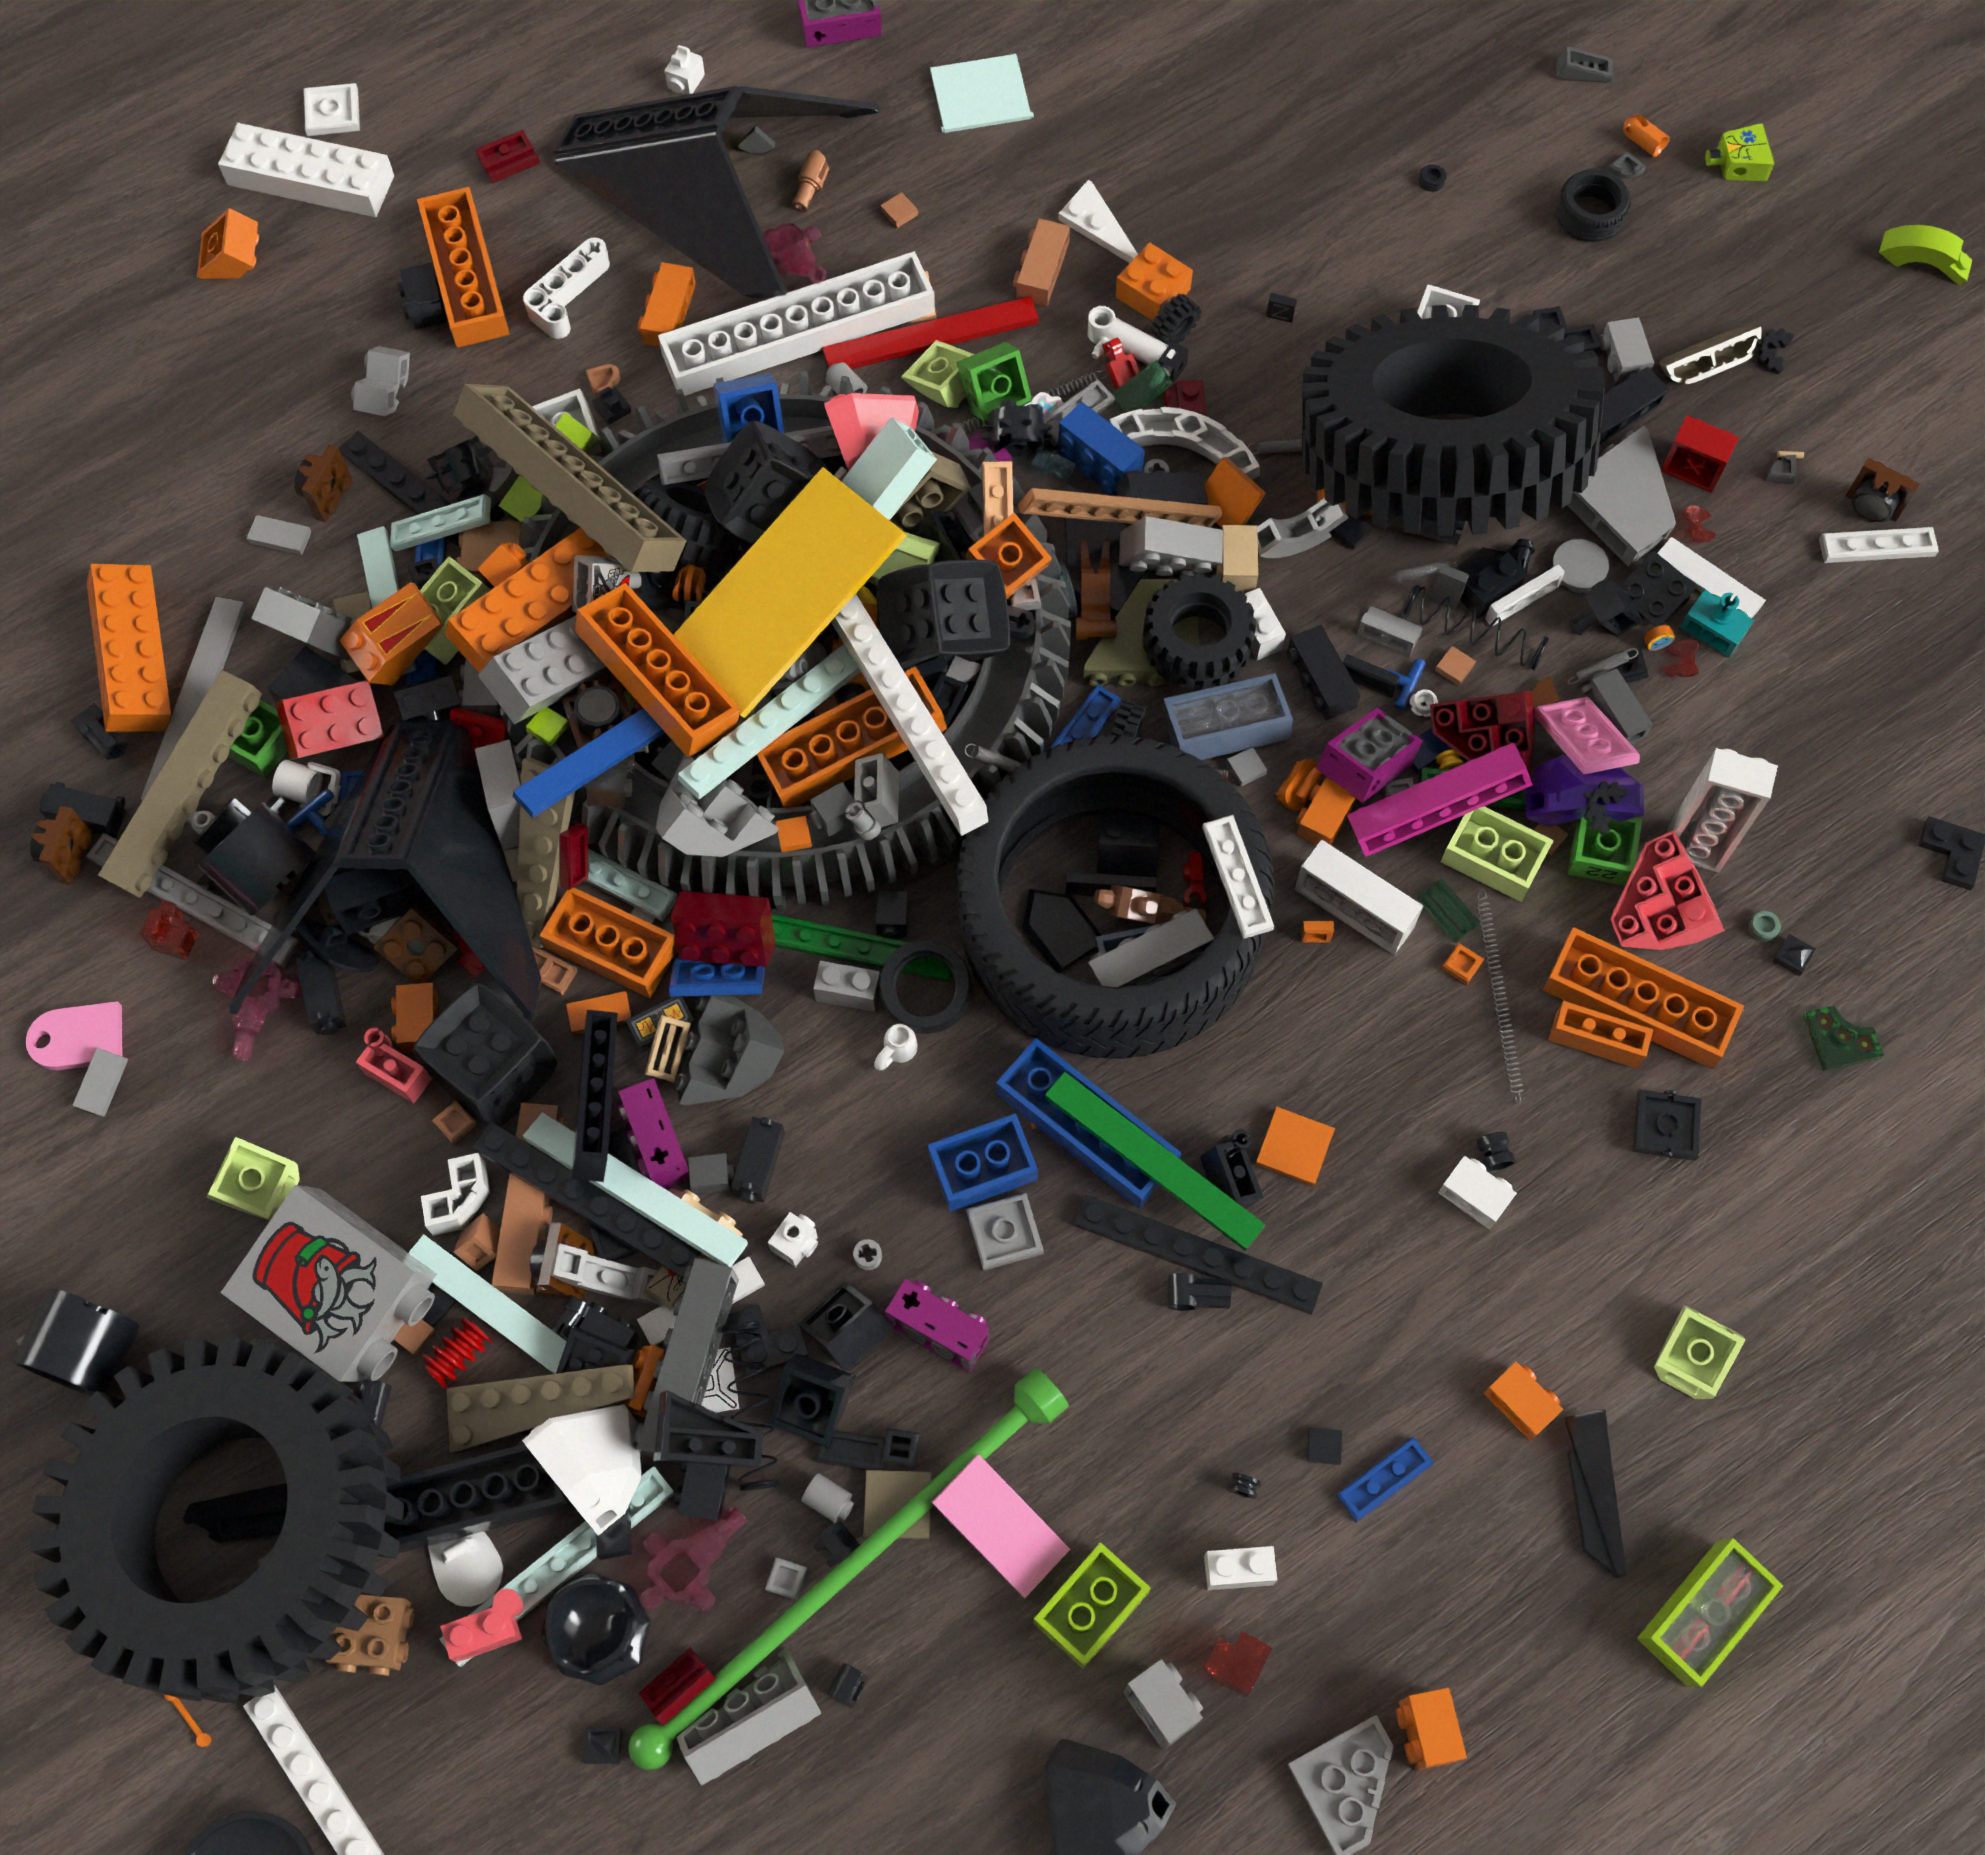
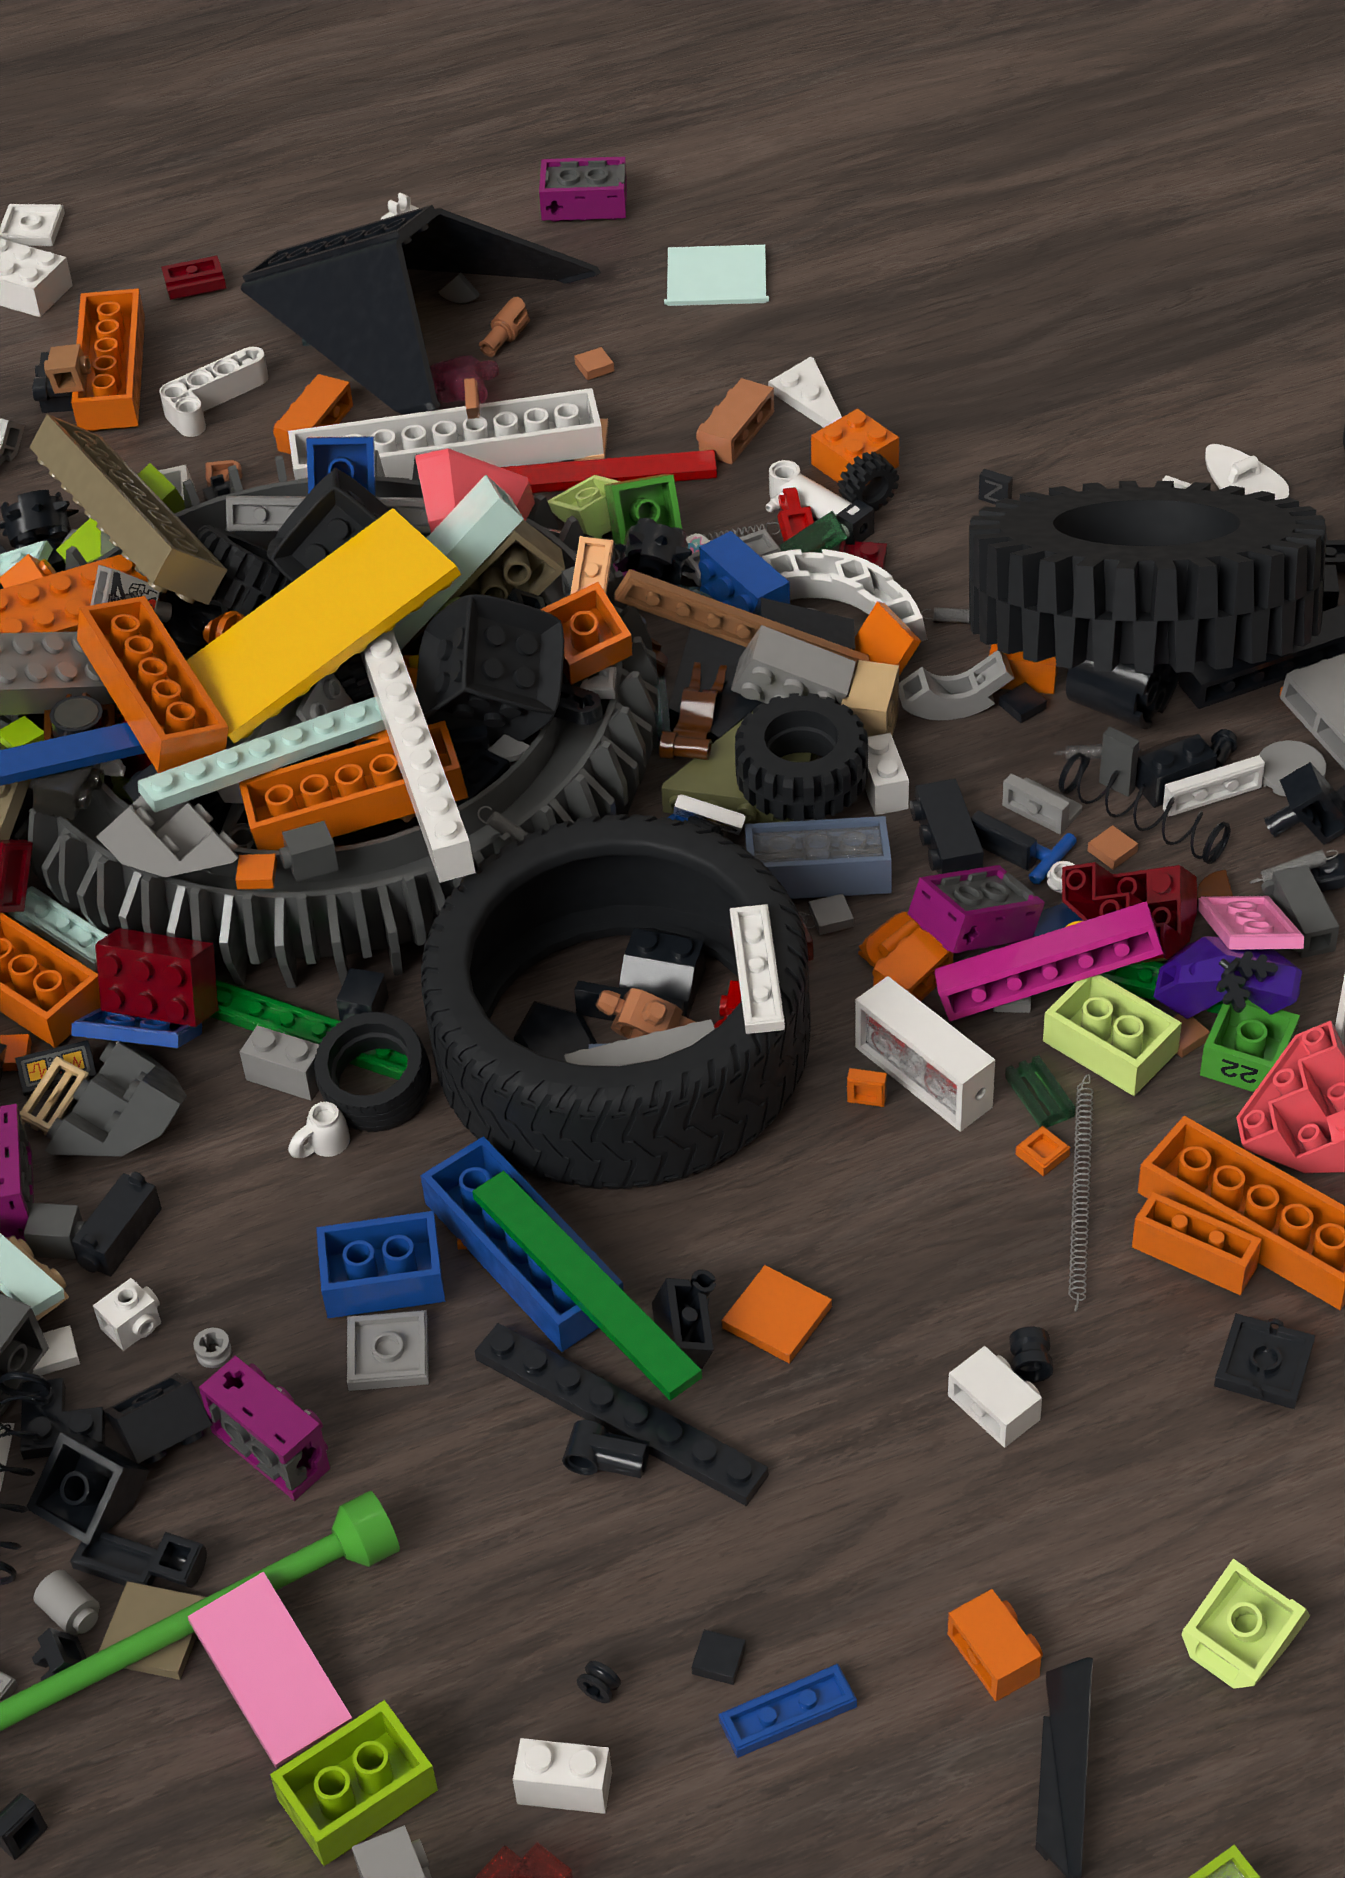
camera: 15 degrees right, 20 degrees down
light grey hinge [845,753,899,840] -> none
black tile [1419,164,1446,192] -> none
none -> medium nougat brick [44,344,91,394]
none -> nougat tile [464,378,480,419]
none -> white tile [673,794,745,835]
none -> white shield [1205,444,1289,500]

